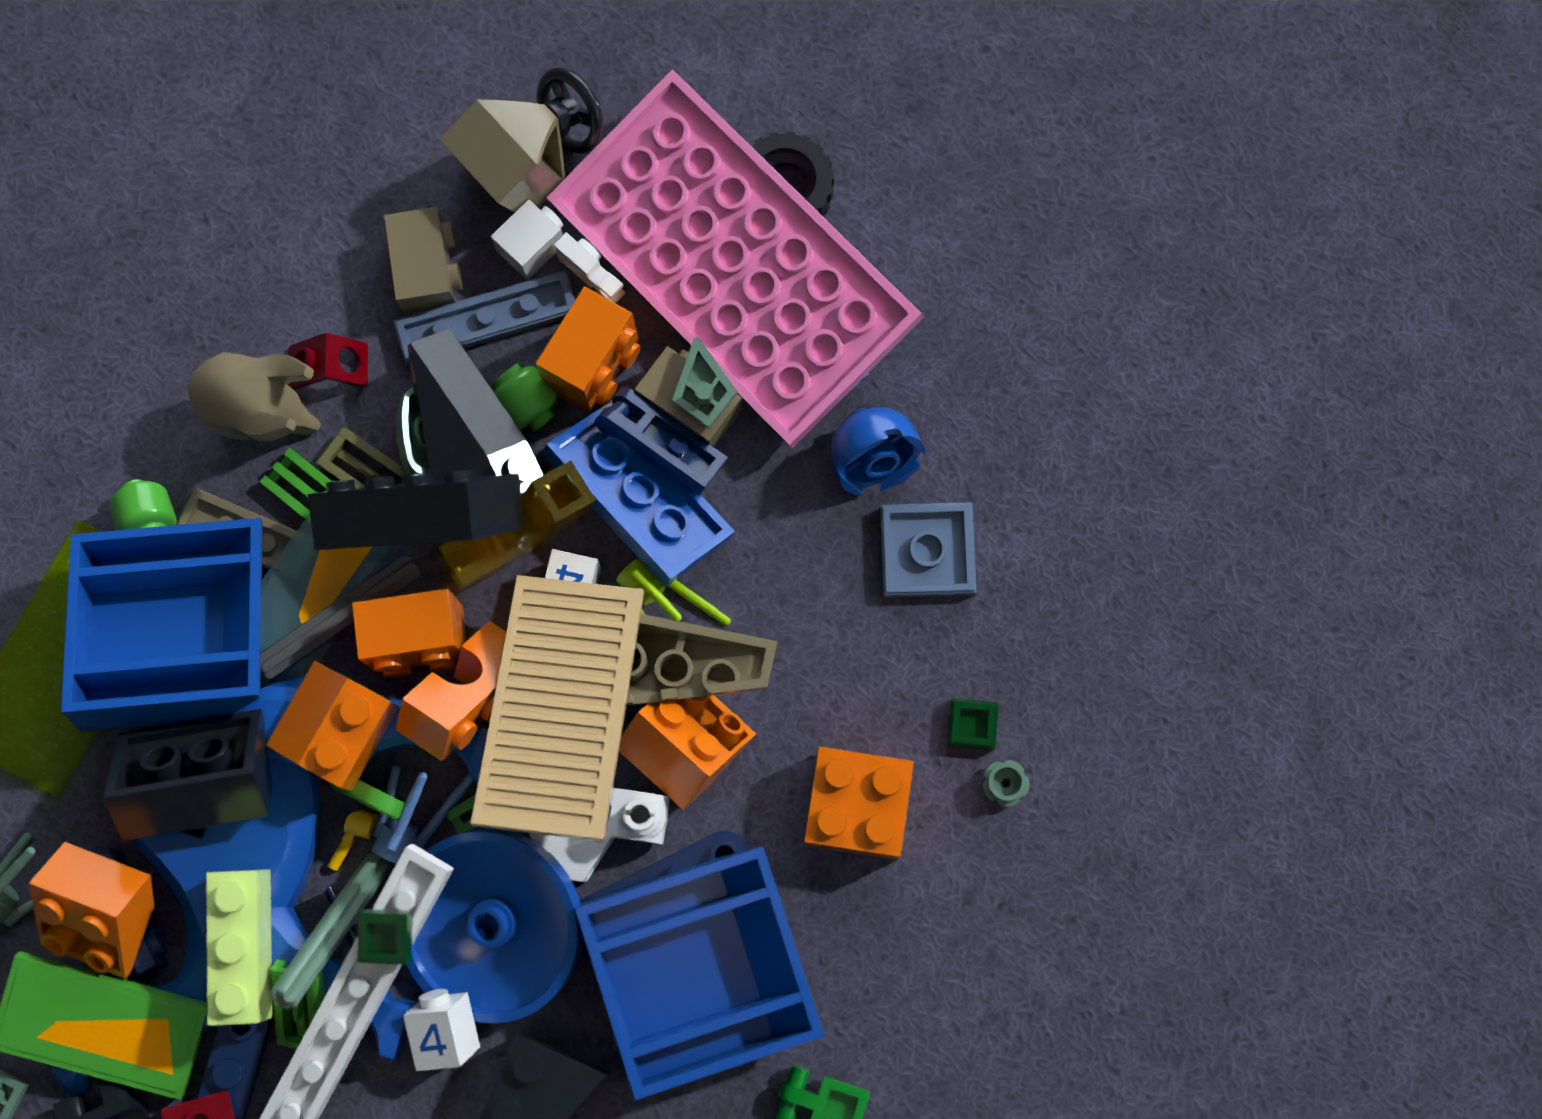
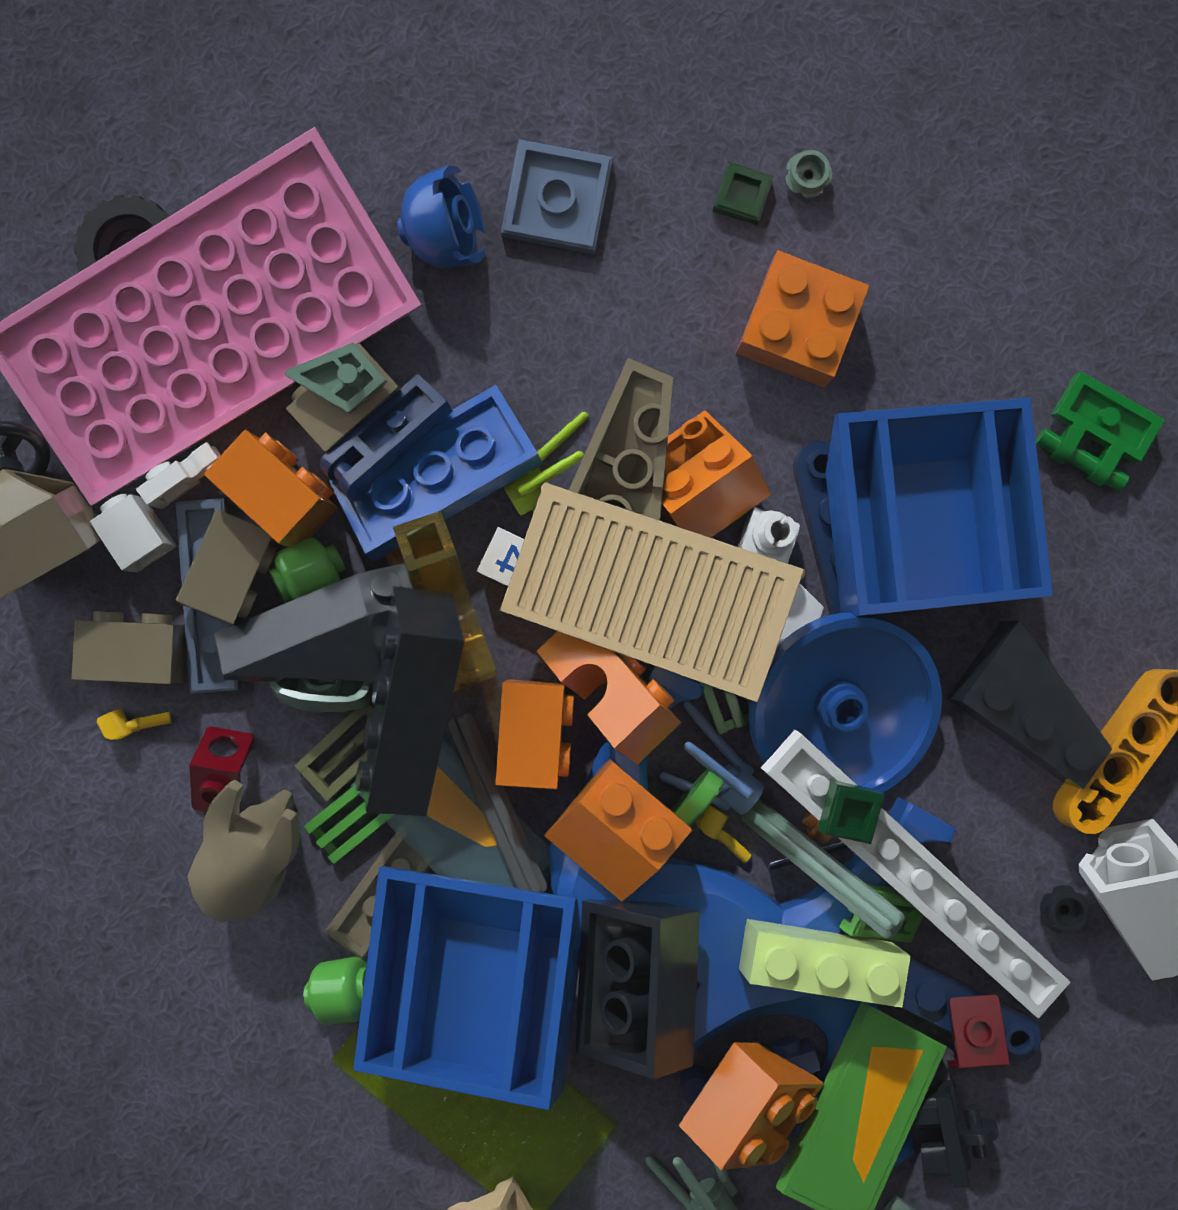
camera: 80 degrees left, 10 degrees up
white brick [403,989,480,1071] -> none
none -> yellow hand [97,708,172,740]
none -> dark tan brick [176,509,277,626]

